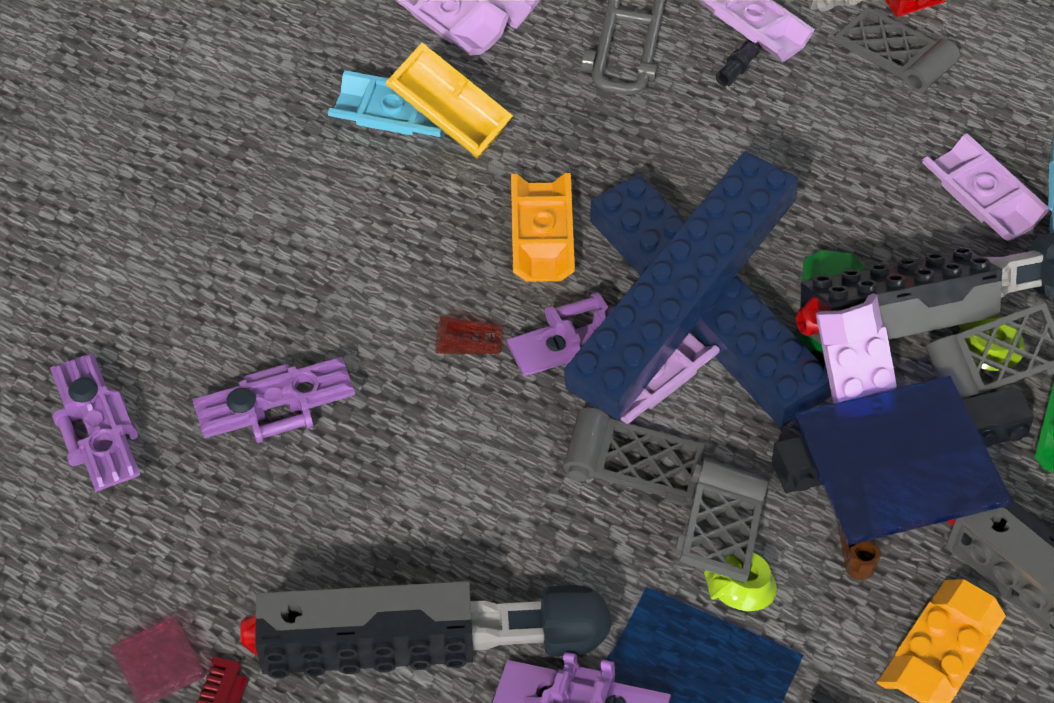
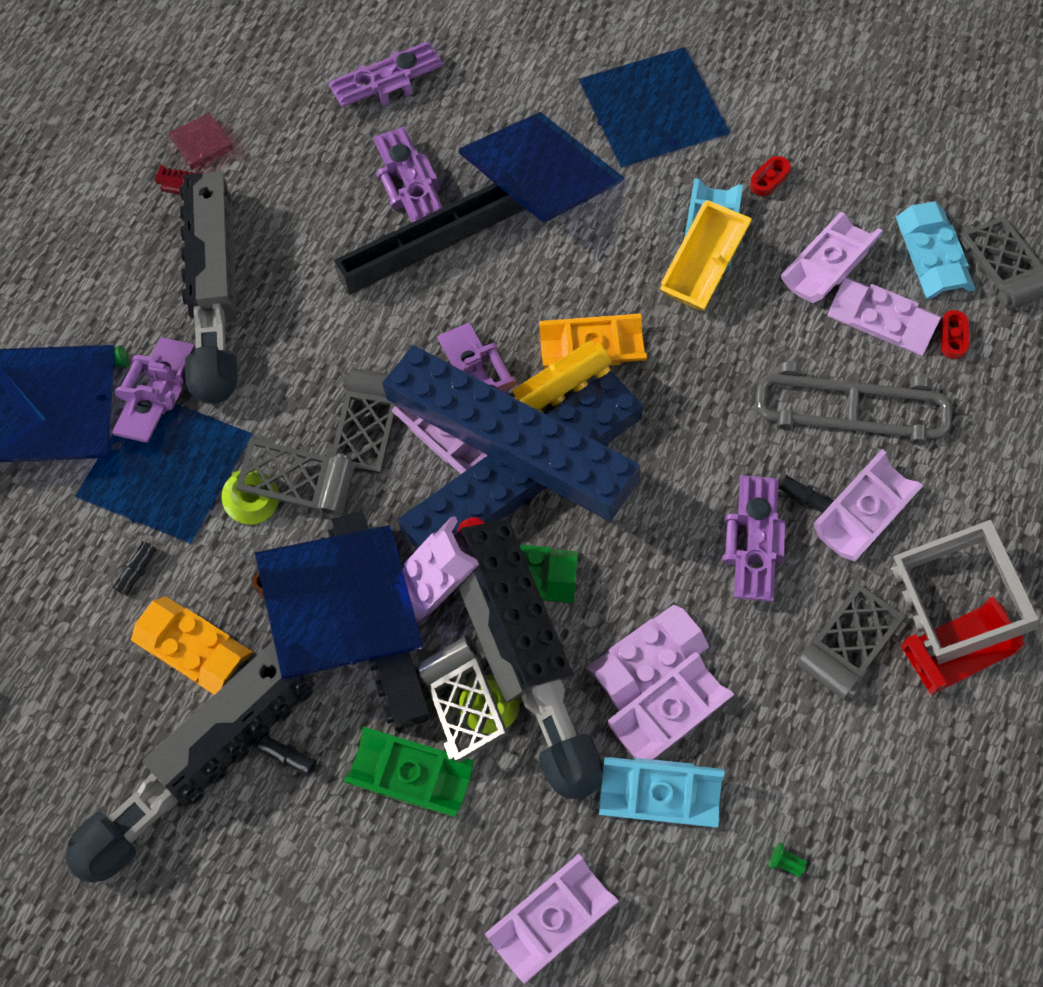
camera: 90 degrees right, 10 degrees up
clear red slope [435,316,502,354] -> none
none -> black brick [334,176,522,295]
none -> clear blue piece [459,112,624,223]
none -> yellow container [512,340,613,413]
none -> clear blue piece [579,47,730,167]
none -> lavender piece [585,605,709,711]
none -> medium lavender piece [722,475,786,602]
none -> red plate [750,156,791,196]

